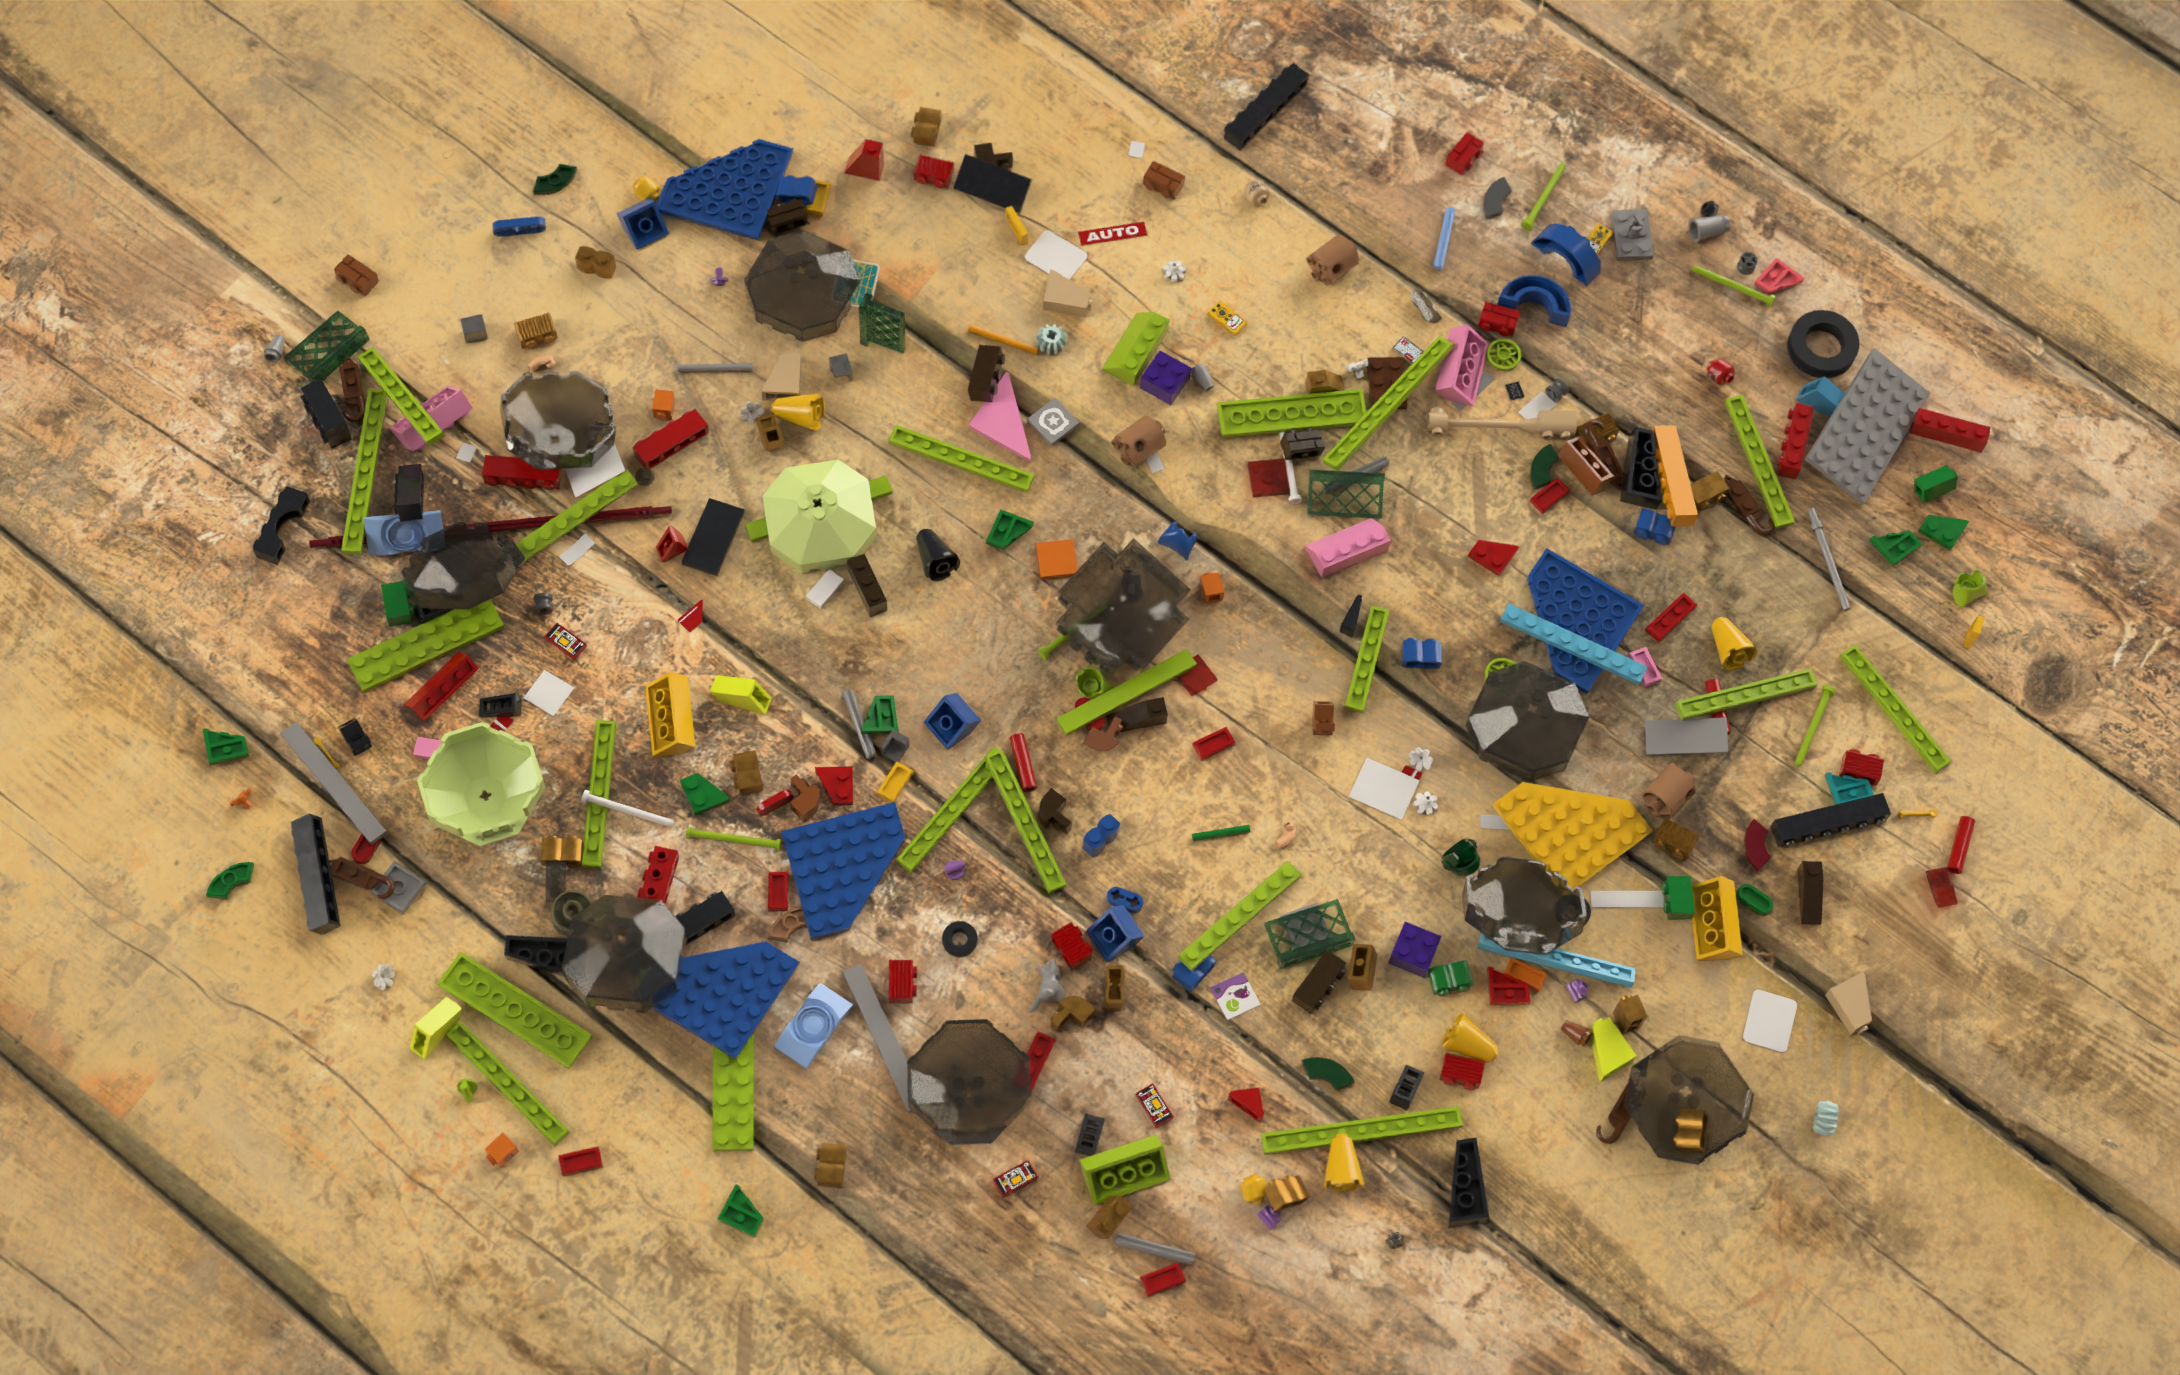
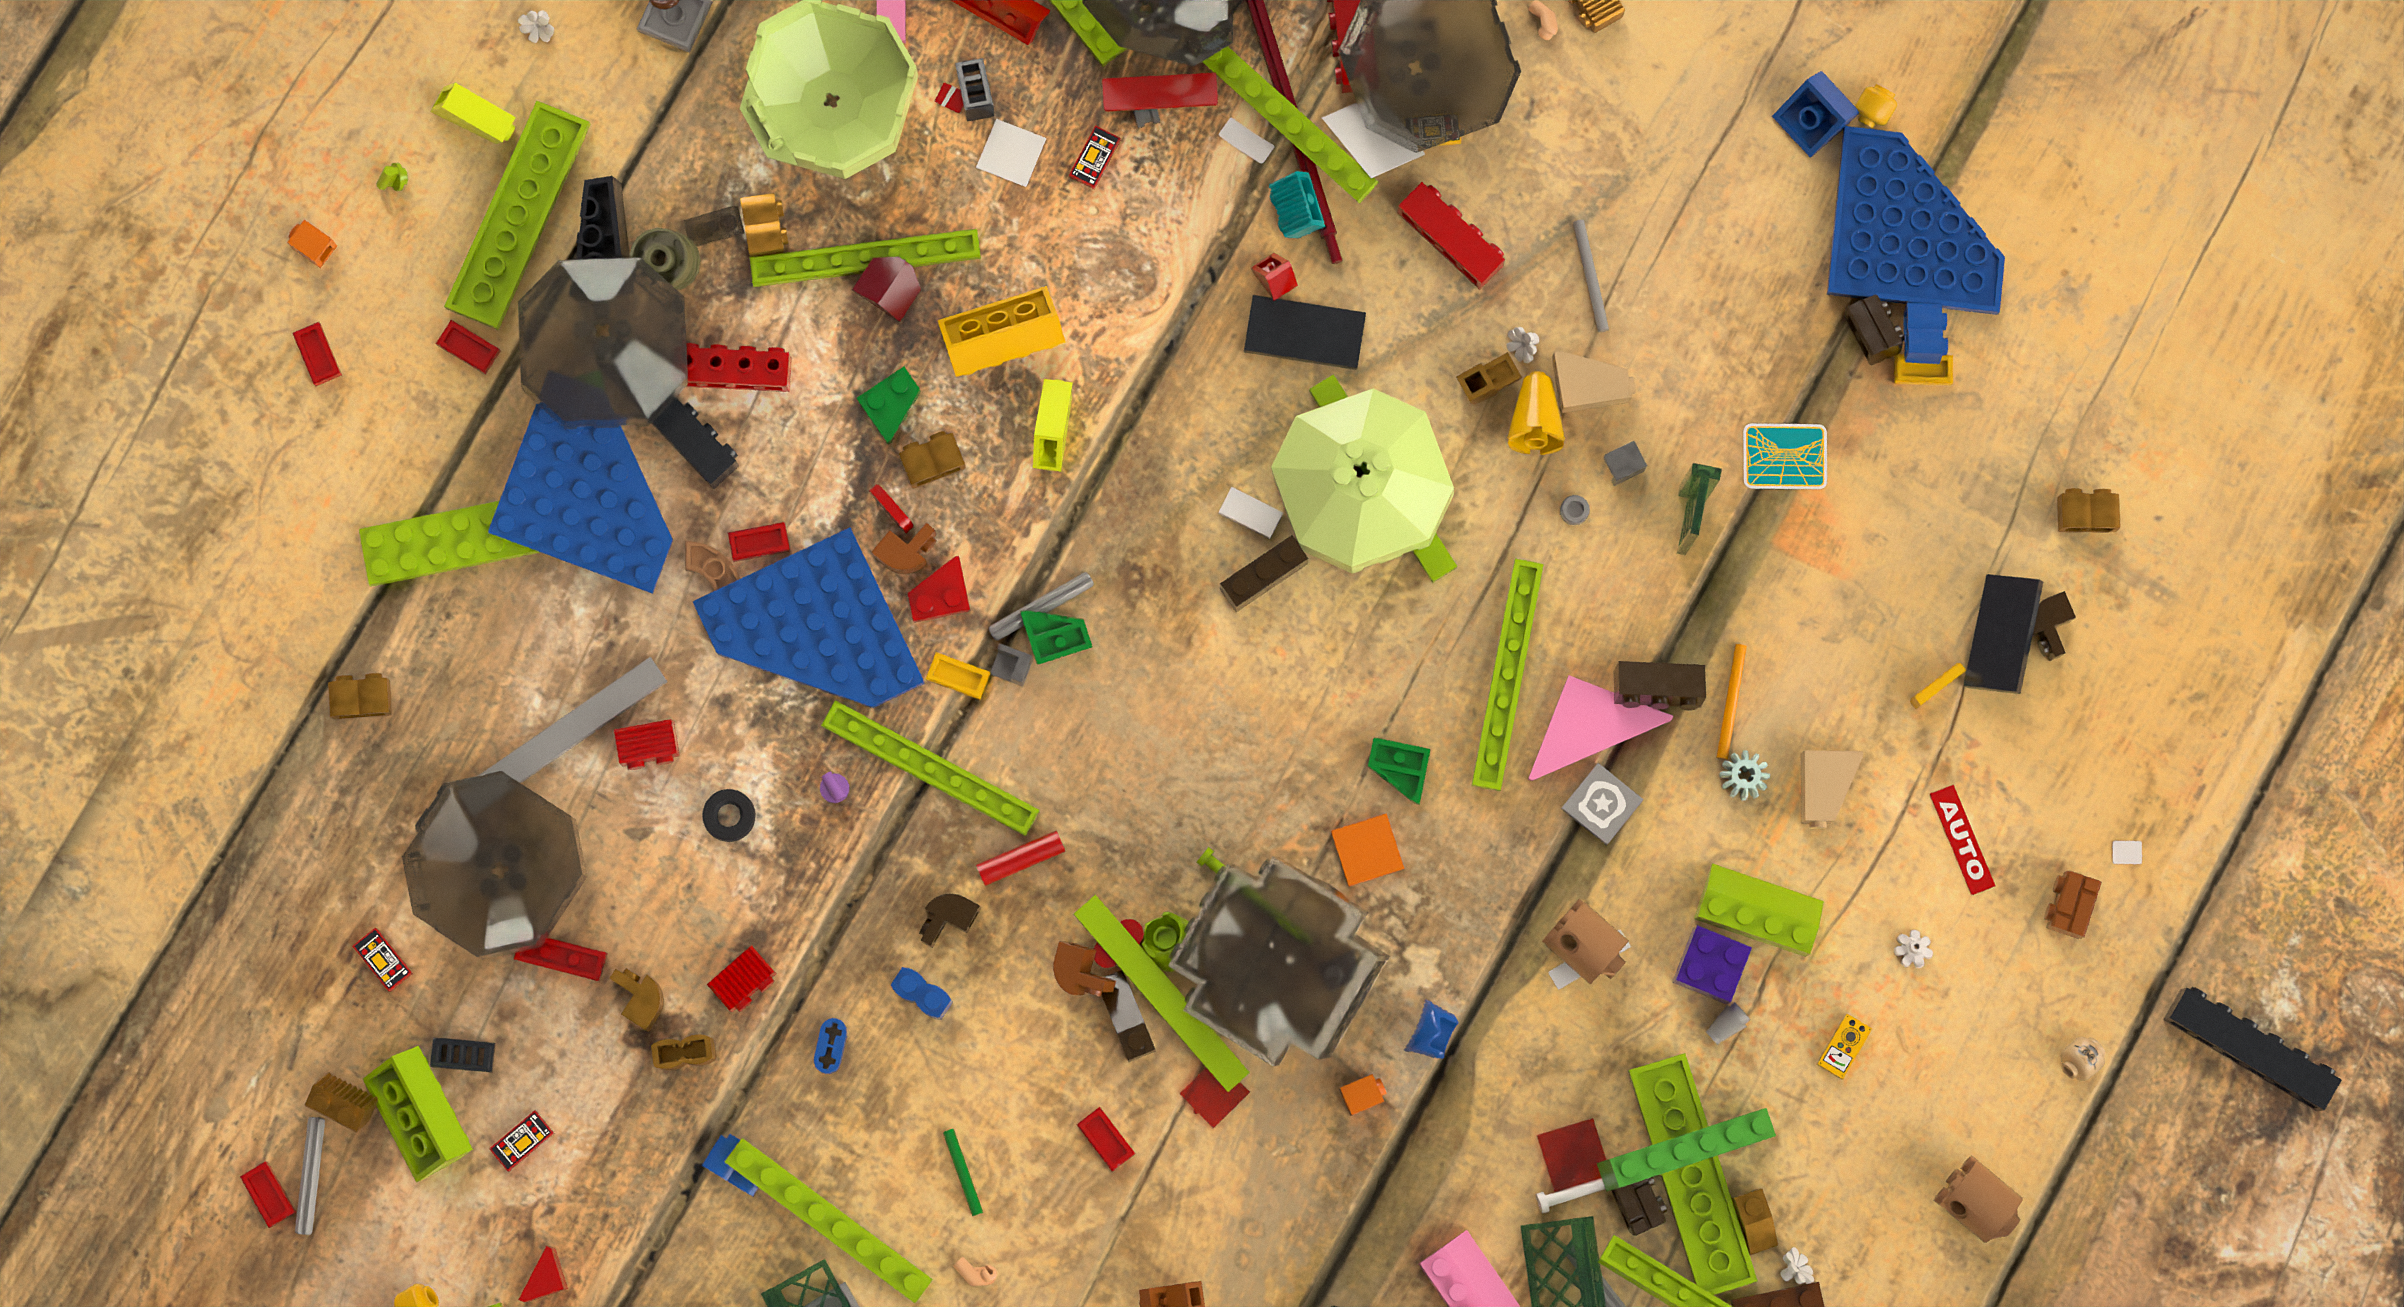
camera: 85 degrees right, 15 degrees up
lime tile [445,1021,570,1147] -> none
pearl gold brick [575,246,616,279] -> none
white bar [581,790,674,827] -> none
clear smoke plate [635,467,655,486] -> none
orange brick [652,389,675,420] -> none
red sticker [677,600,703,632] -> none
lime bar [686,827,781,851] -> none
medium lavender plate [710,267,728,285] -> none
green wing [717,1184,764,1238] -> none
clear smoke windscreen [744,230,860,342] -> none
light blue slope [774,983,853,1069] -> none
red slope [845,139,884,181] -> none
red brick [914,154,954,189] -> none
black cone [916,529,960,581] -> none
blue slope [923,693,981,750] -> none
lime tile [984,749,1067,894] -> none
white sticker [1025,230,1087,280] -> none
light grey animal [1029,959,1066,1013] -> none
blue slope [1086,905,1145,962] -> none
sticker [1210,972,1261,1020] -> none
none -> red tile [435,320,501,375]
none -> dark red slope [852,257,921,322]
none -> red panel [1102,72,1218,112]
none -> teal brick [1269,171,1325,239]
none -> light grey tile [1560,495,1590,525]
none -> bright green arch [1597,1108,1776,1192]

